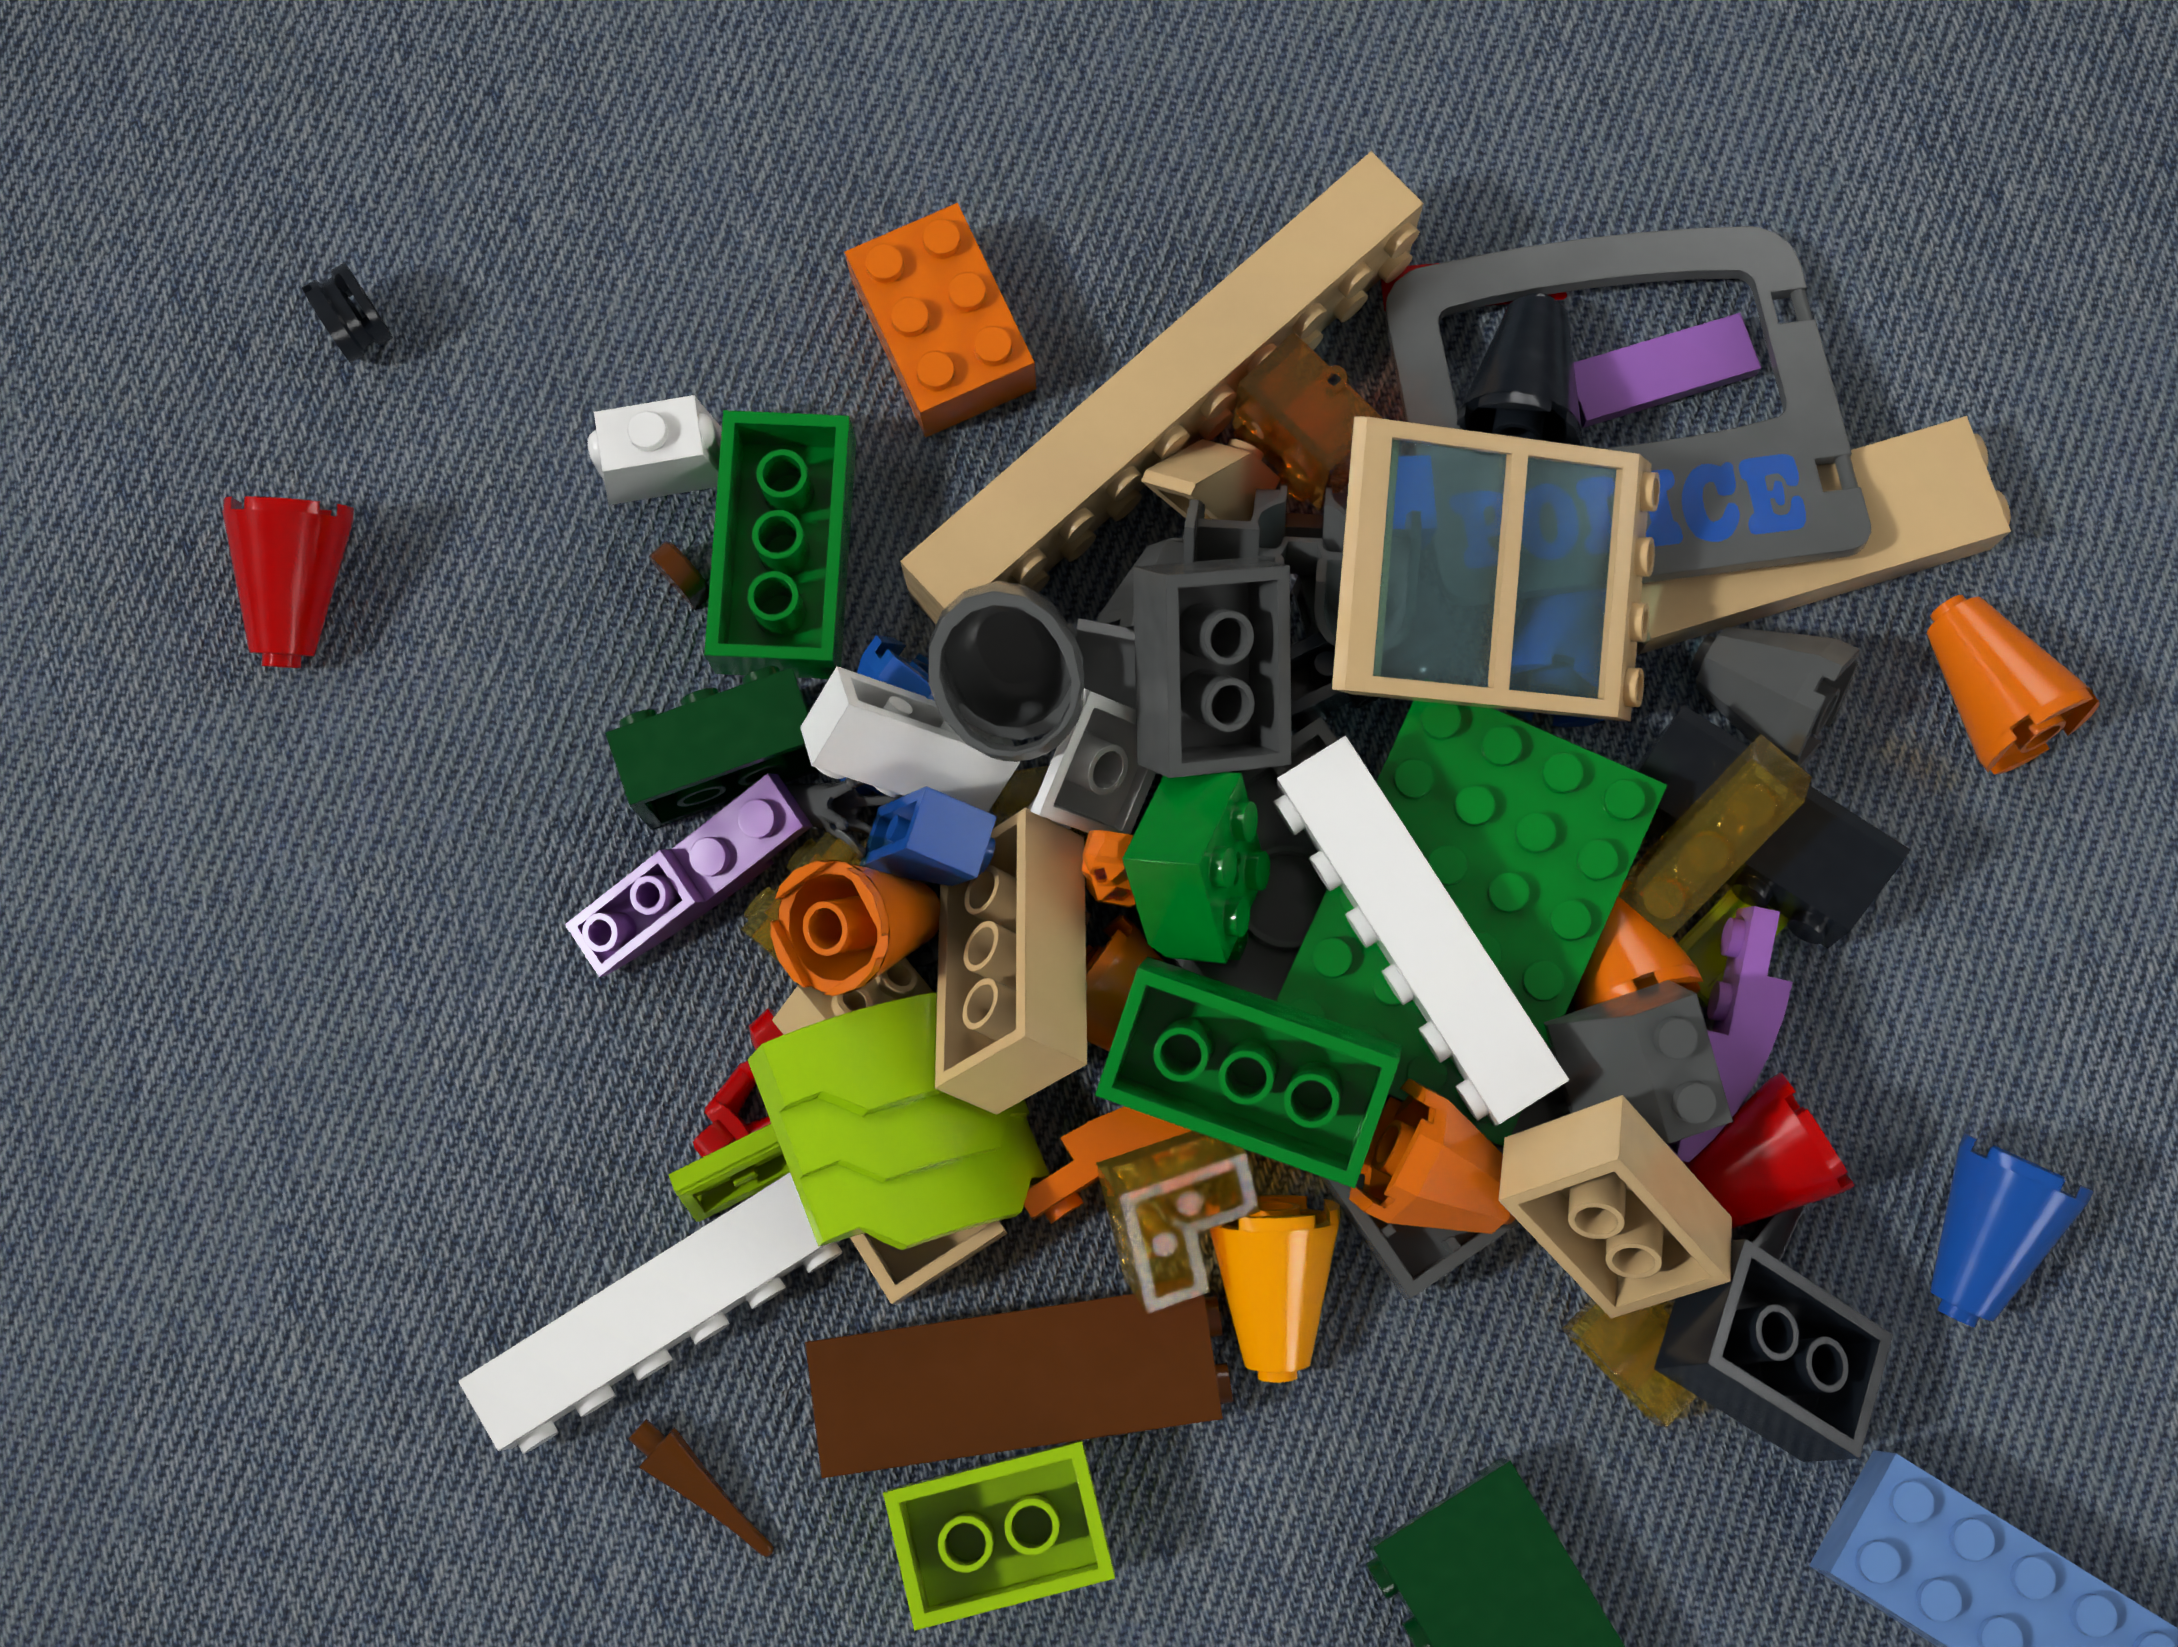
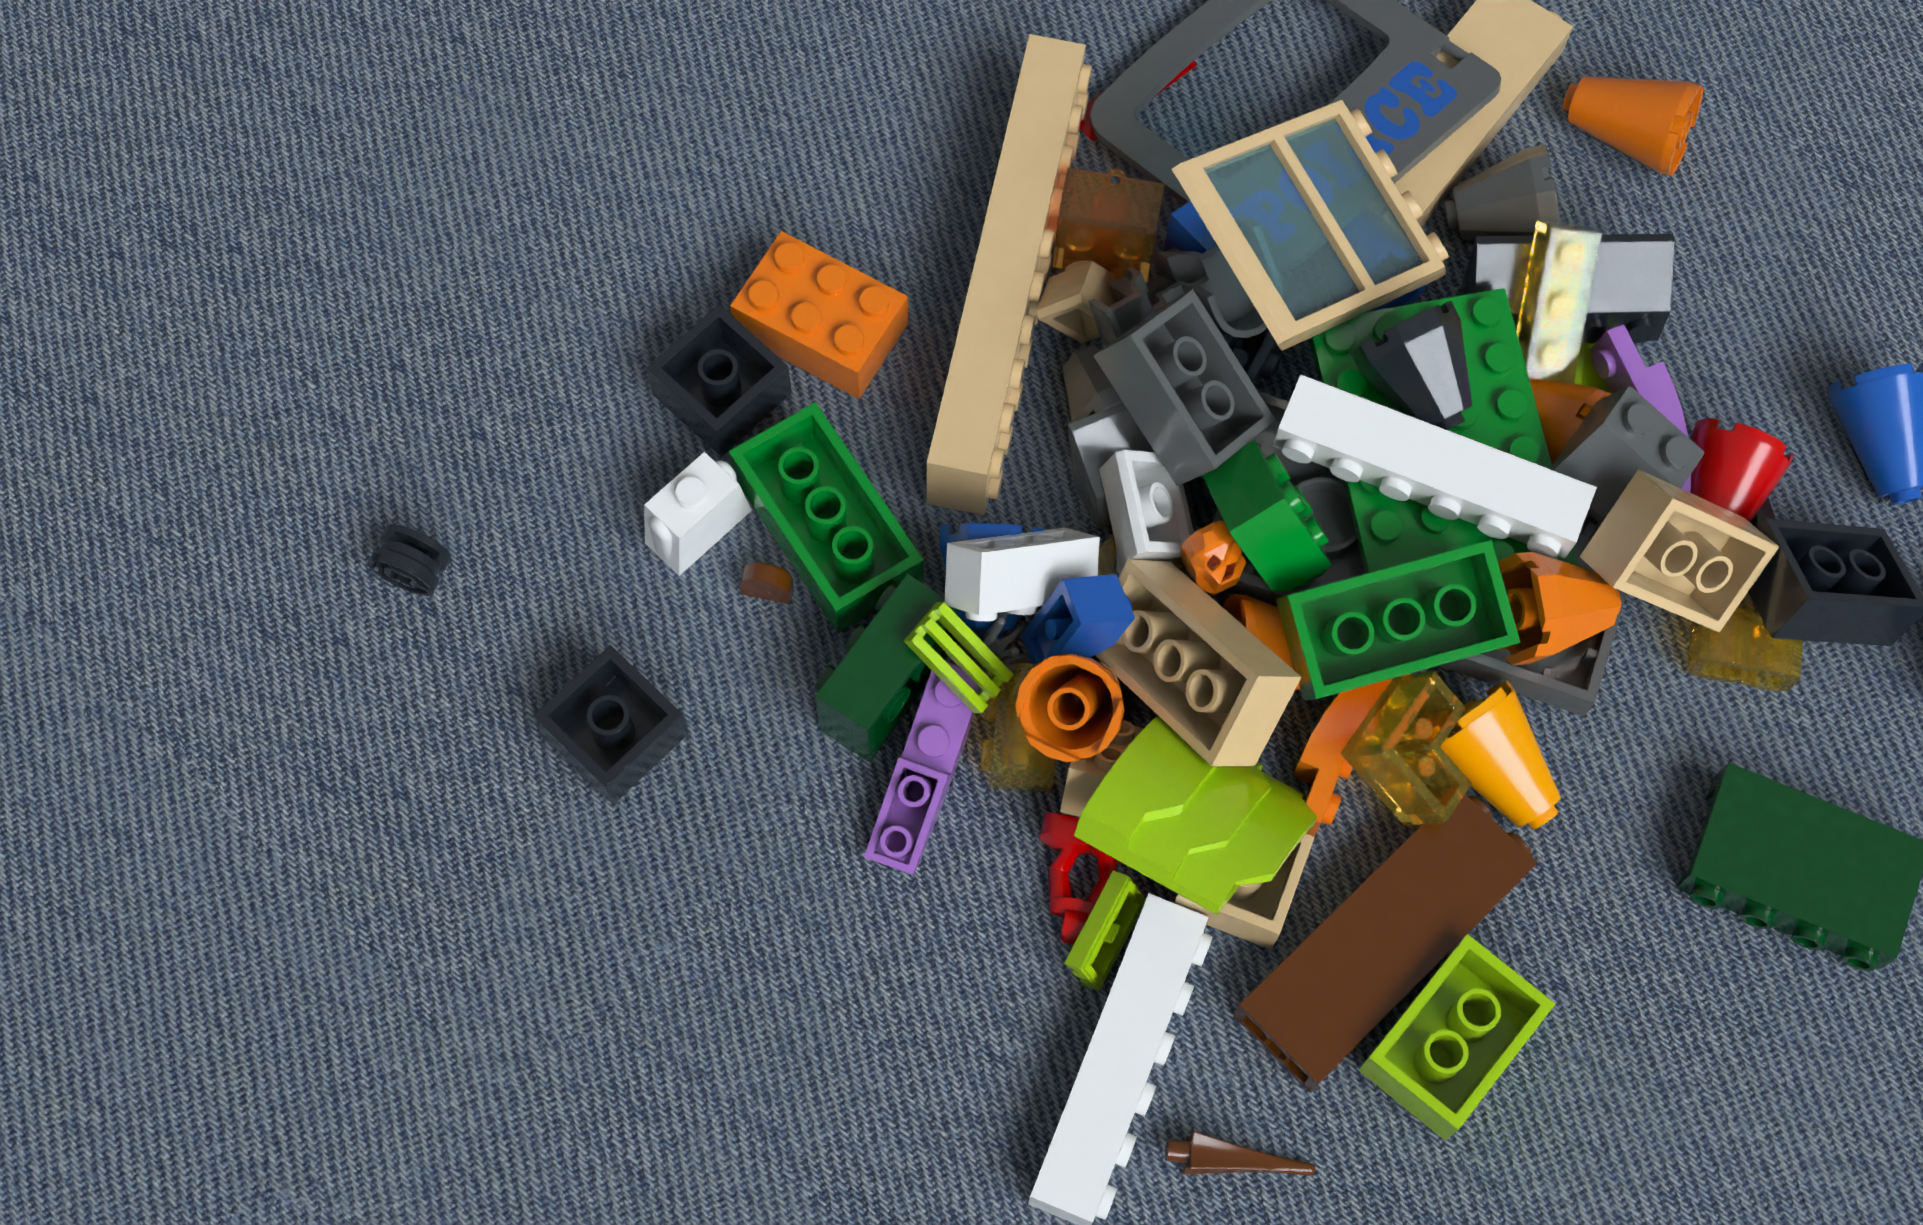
camera: 40 degrees left, 10 degrees down
red cone [222,496,354,668] -> none
dark grey piece [929,581,1085,762] -> none
black cone [1456,293,1582,455] -> none
medium lavender tile [1574,313,1761,428] -> none
none -> black brick [533,645,688,805]
none -> black brick [647,304,792,457]
none -> lime tile [904,602,1014,713]
none -> black cone [1351,301,1472,430]

